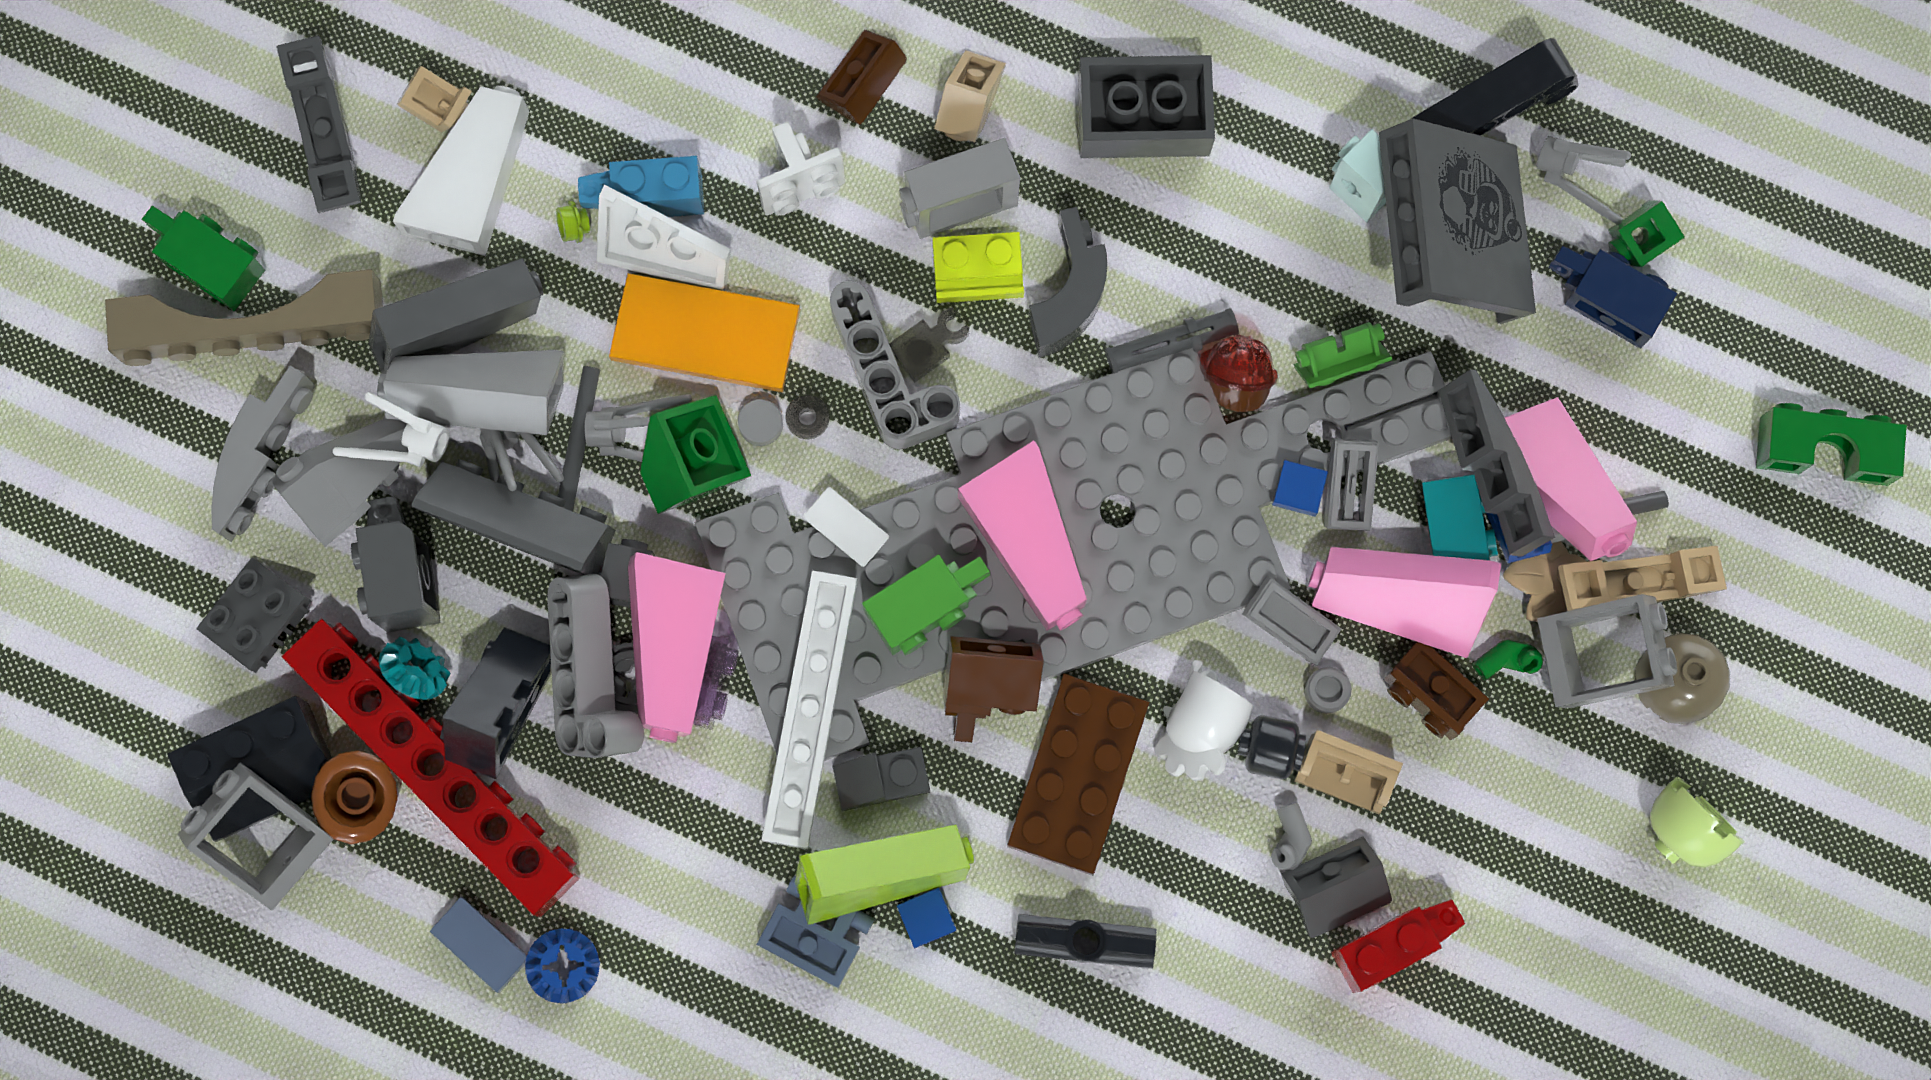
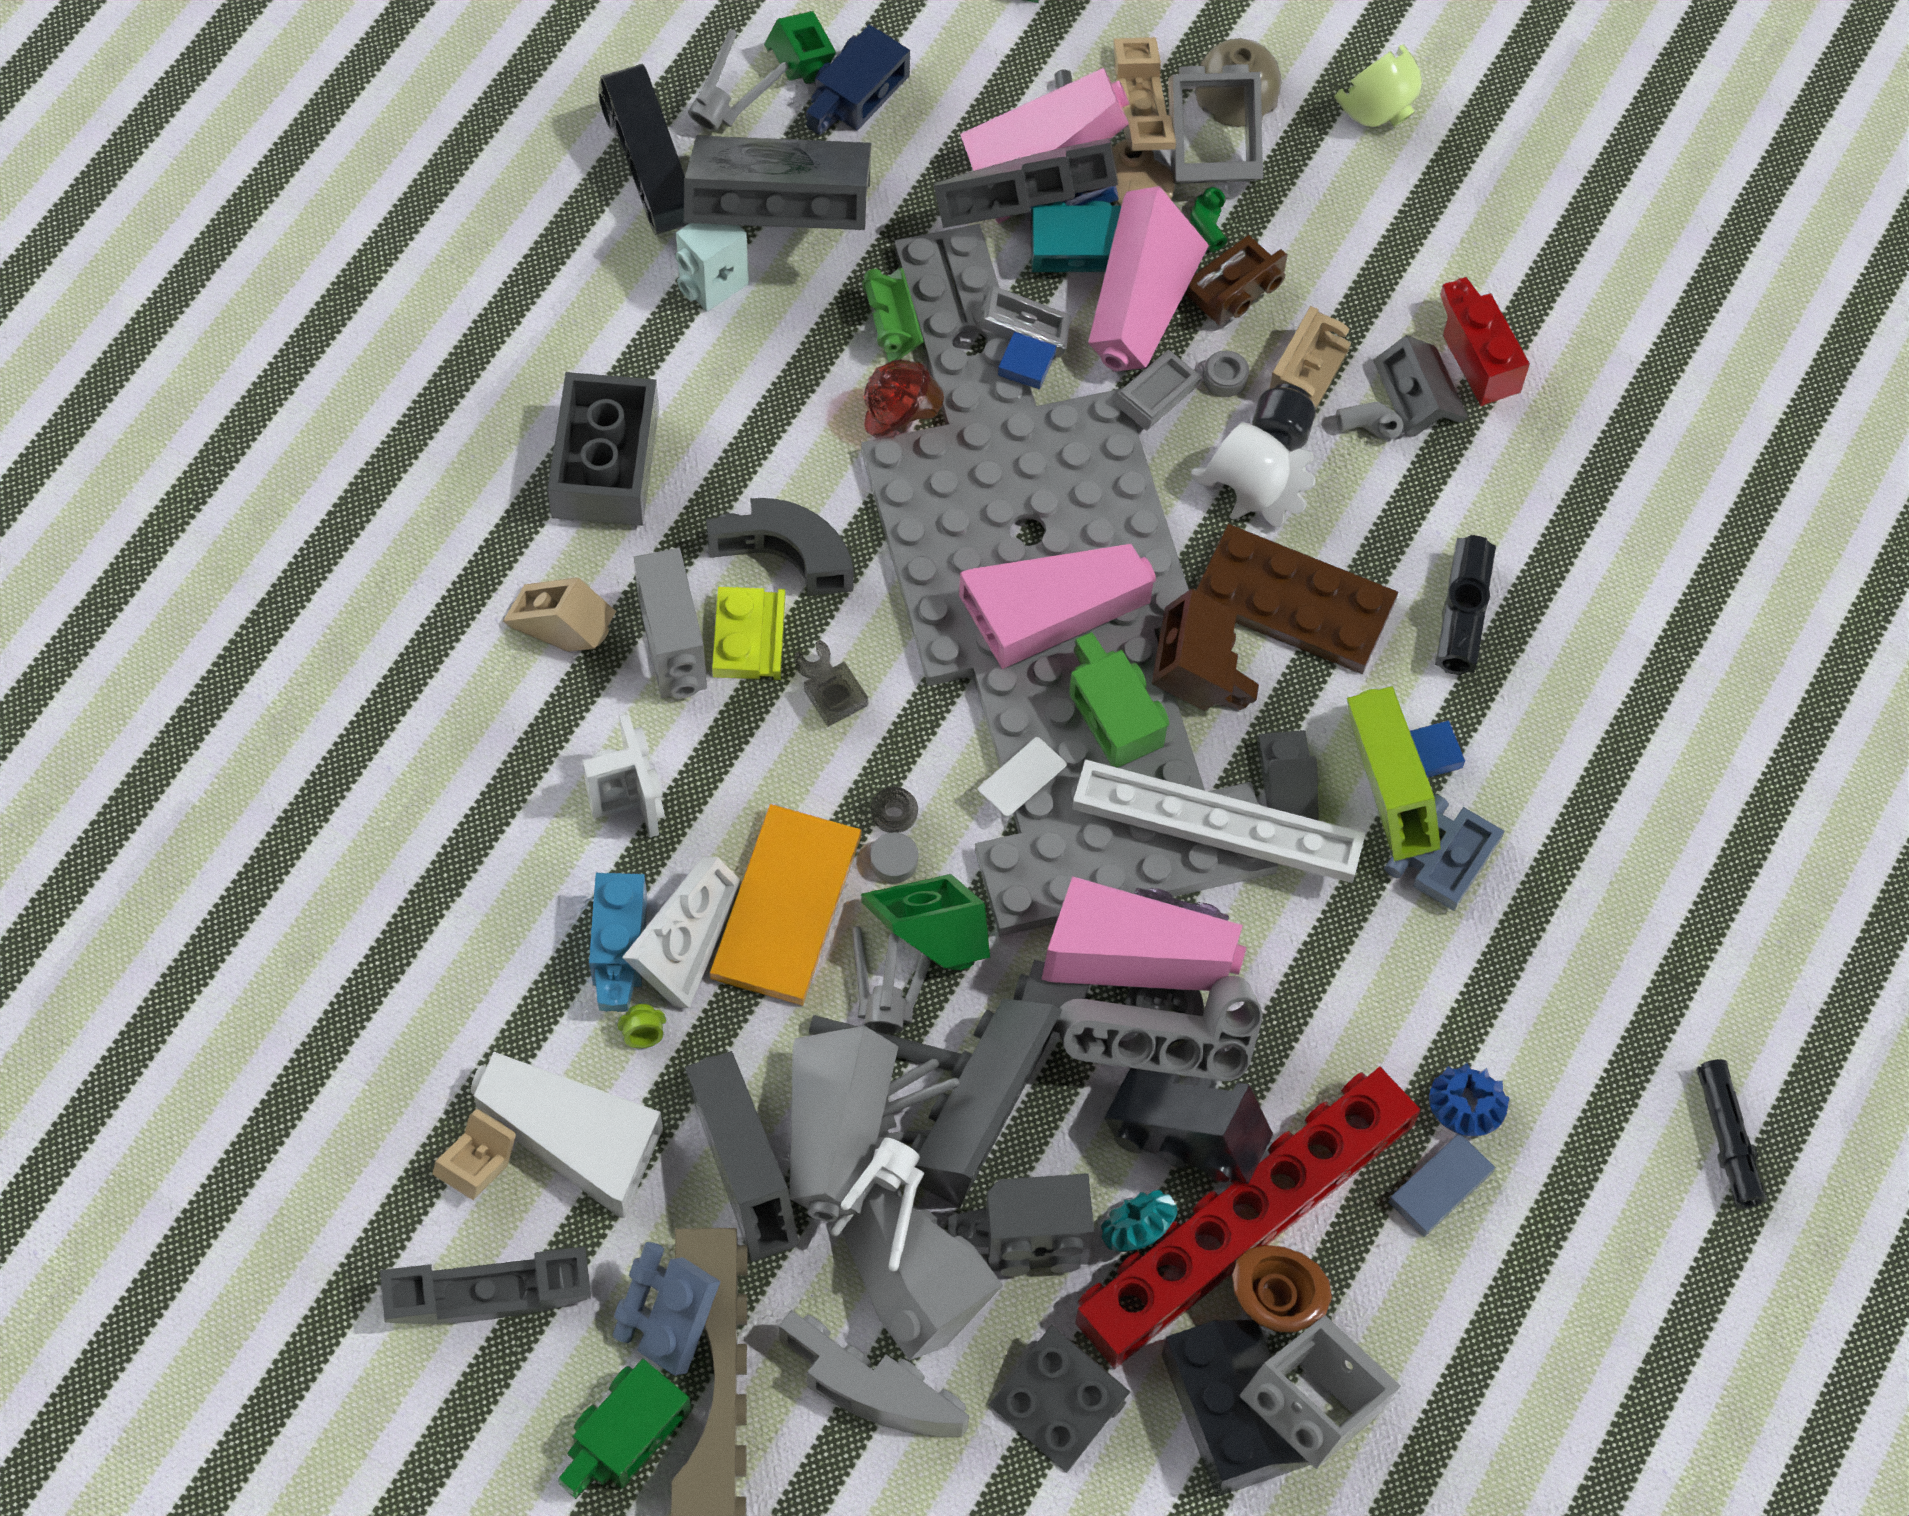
camera: 85 degrees left, 15 degrees down
reddish brown slope [816,29,907,125] -> none
light grey beam [830,281,960,450] -> none
dark grey pin [1105,308,1239,373] -> none
none -> sand blue plate [612,1242,721,1376]

